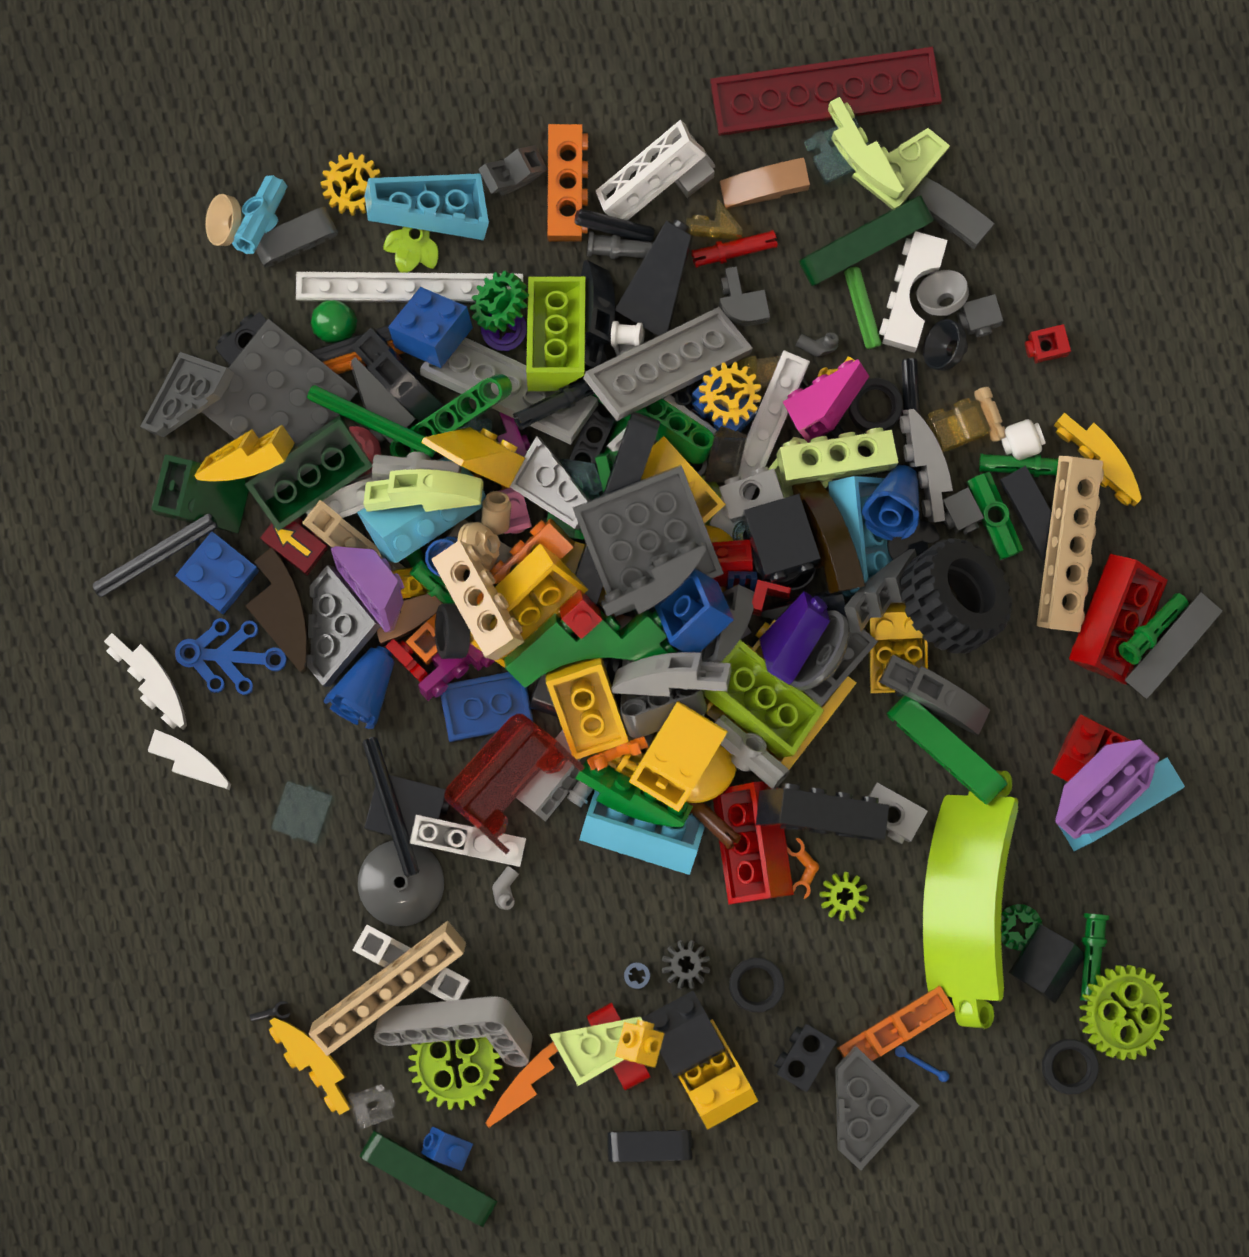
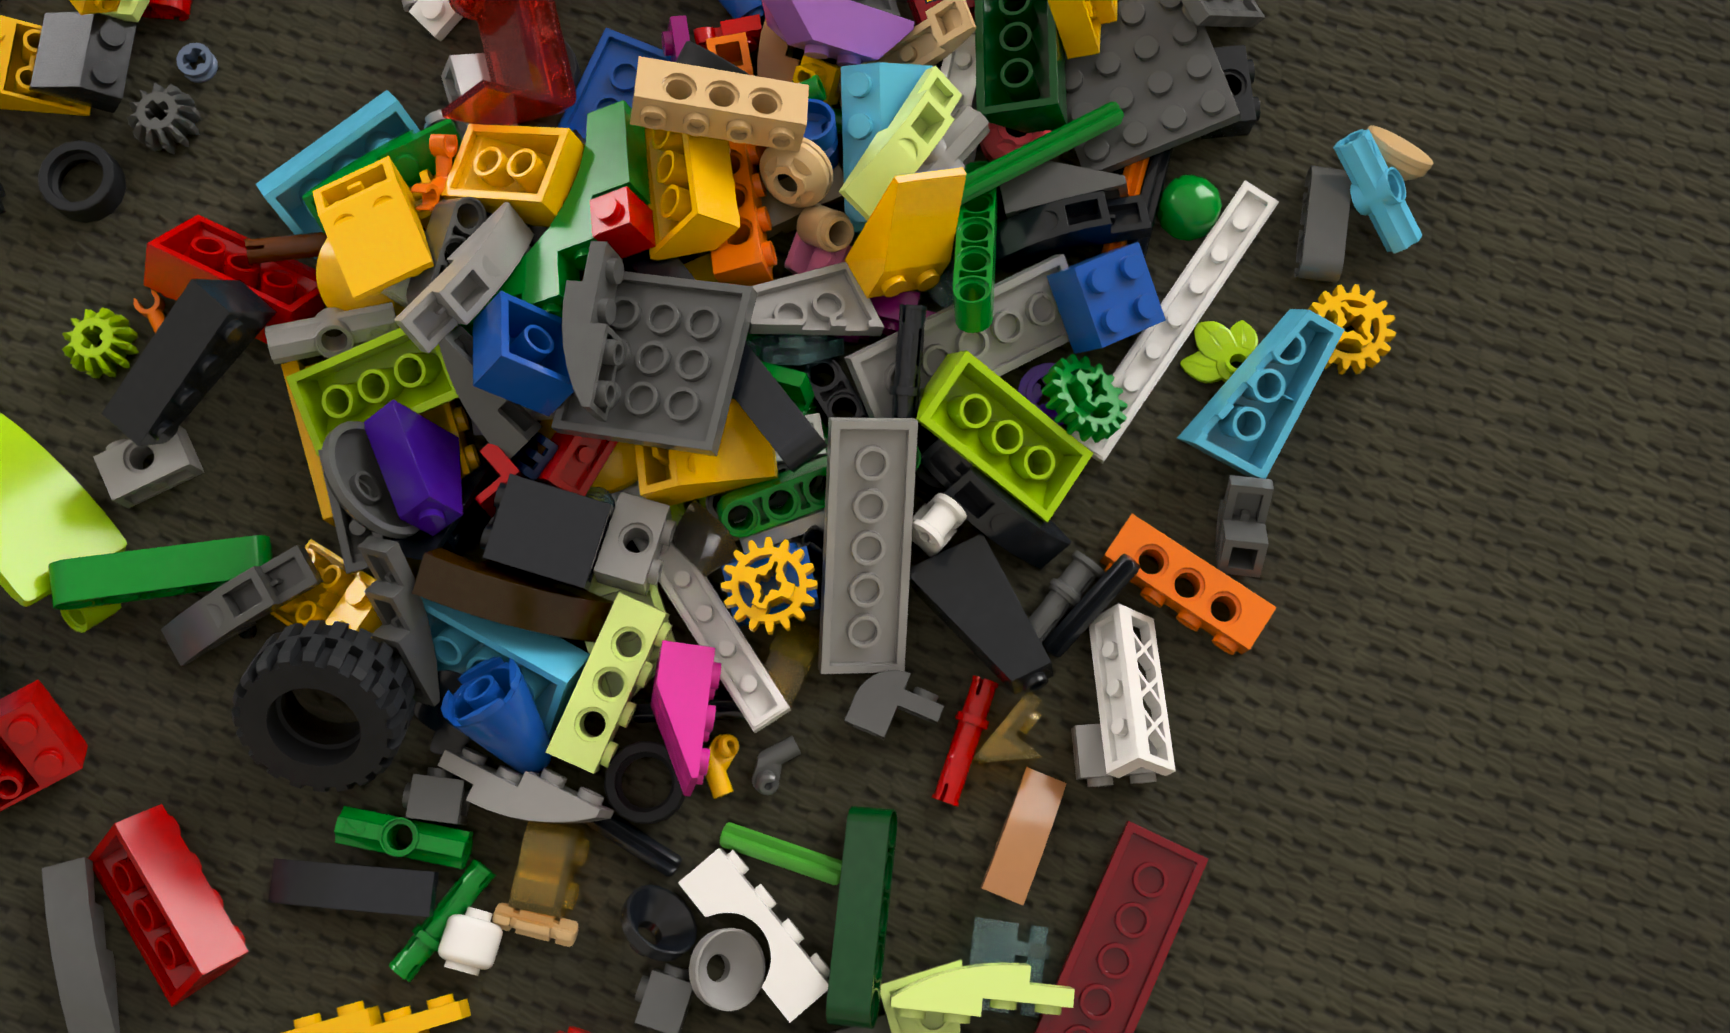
camera: 130 degrees right, 5 degrees down
tan brick [1036,456,1104,632] -> none
green pin [1118,593,1189,665] -> none

